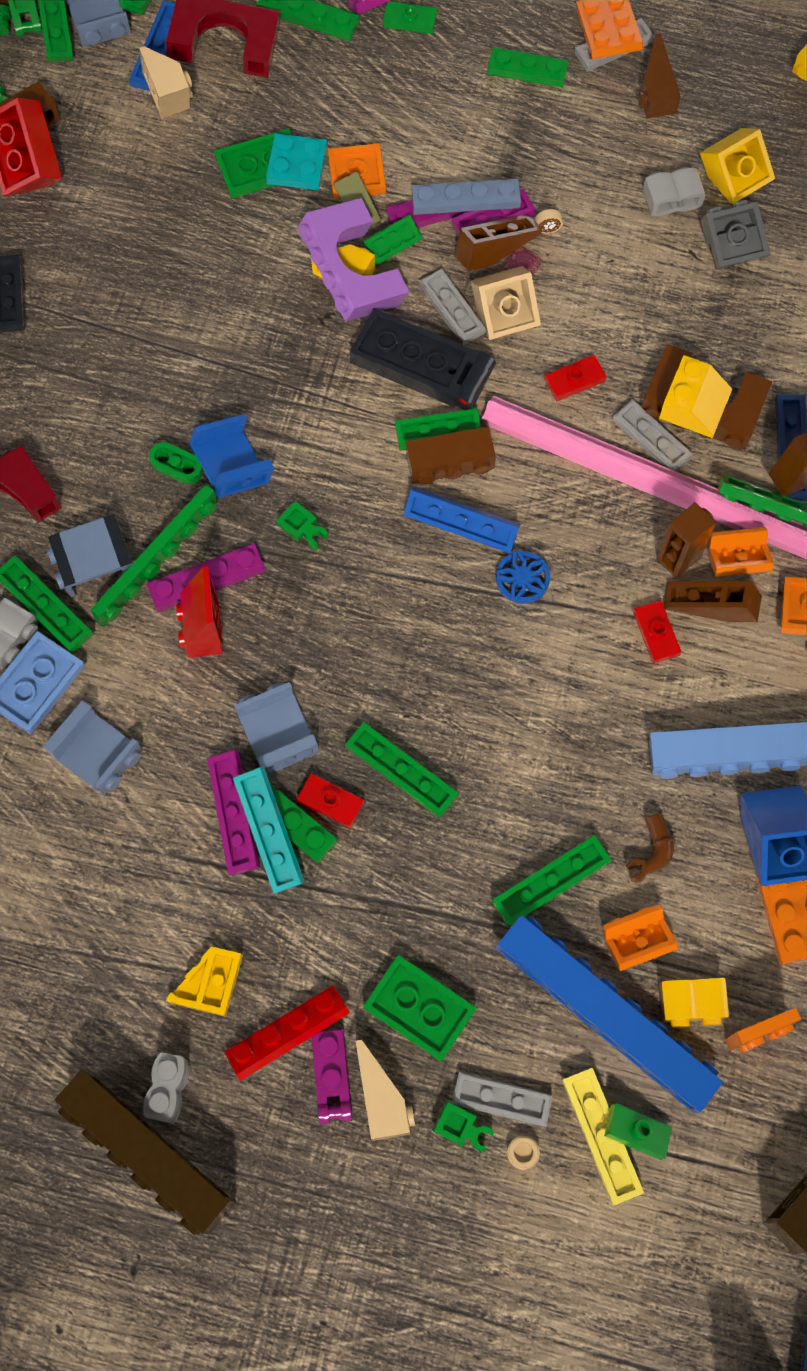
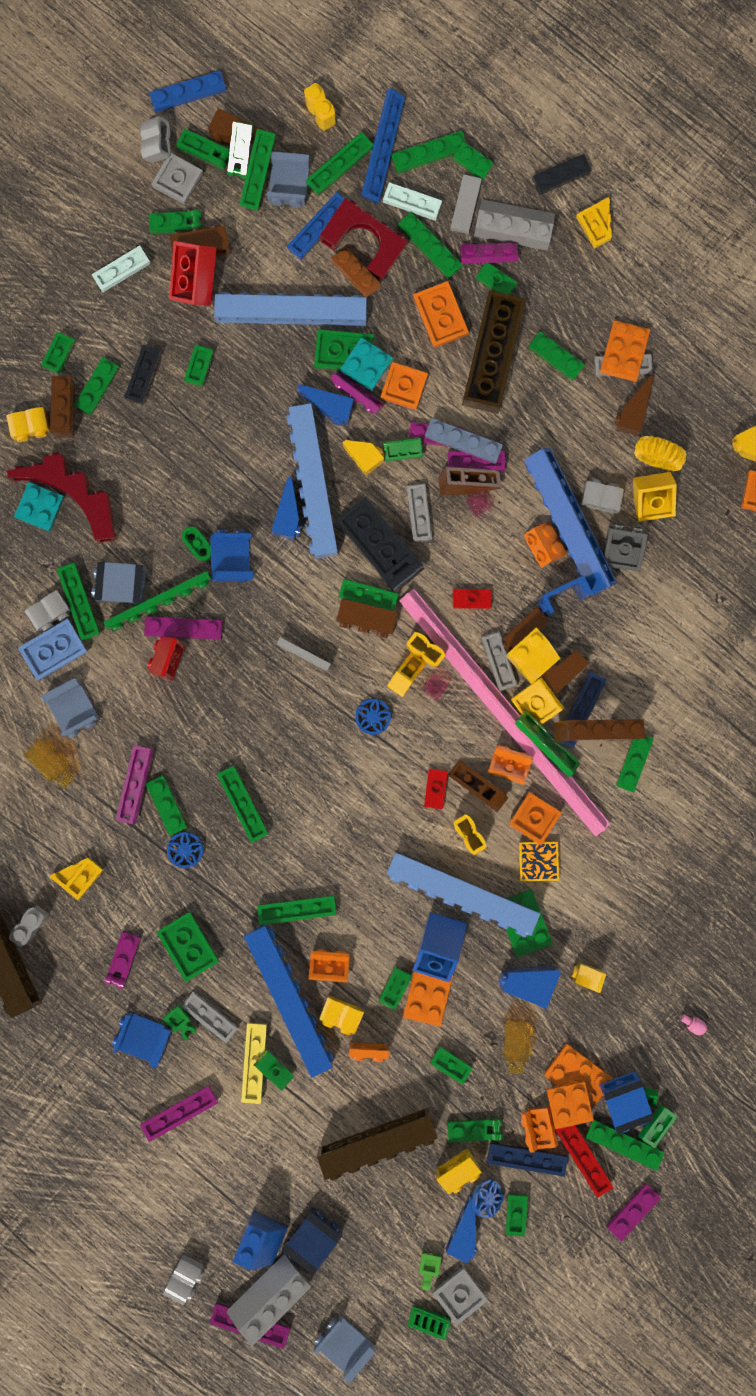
camera: 25 degrees right, 15 degrees up
tan slope [139,46,193,119] -> none
red plate [224,985,350,1081] -> none
teal plate [233,767,305,894] -> none
sand blue panel [234,682,319,775] -> none
green plate [276,501,329,551] -> none
red plate [297,774,364,829] -> none
medium lavender arch [298,198,409,322] -> none
olive tile [333,172,381,228] -> none
tan slope [356,1040,415,1141] -> none
blue plate [403,486,521,553] -> none
tan slope [471,266,541,340] -> none
tan tile [507,1136,540,1170] -> none
tile [535,209,563,234] -> none
reddish brown piece [626,813,676,883] -> none
reddish brown brick [656,502,716,579] -> none
none -> clear yellow brick [24,739,75,789]
none -> blue panel [112,1012,172,1068]
none -> magenta plate [140,1085,218,1142]
none -> blue wheel [167,832,204,868]
none -> green plate [184,345,214,387]
none -> medium blue brick [214,292,367,326]
none -> blue slope [272,477,302,541]
none -> light grey tile [277,637,331,671]
none -> medium blue brick [286,403,338,559]
none -> blue slope [298,384,354,426]
none -> magenta plate [330,371,385,414]
none -> dark orange plate [331,248,381,298]
none -> green plate [378,966,413,1010]
none -> yellow slope [387,653,426,697]
none -> yellow brick [406,632,446,668]
none -> orange plate [413,281,469,348]
none -> clear pink plate [422,674,448,702]
none -> yellow brick [453,814,486,855]
none -> dark brown brick [462,290,526,414]
none -> yellow tile [511,677,564,725]
none -> brick [524,448,618,596]
none -> orange bracket [524,521,567,568]
none -> blue panel [537,575,593,617]
none -> yellow gear [634,436,687,472]

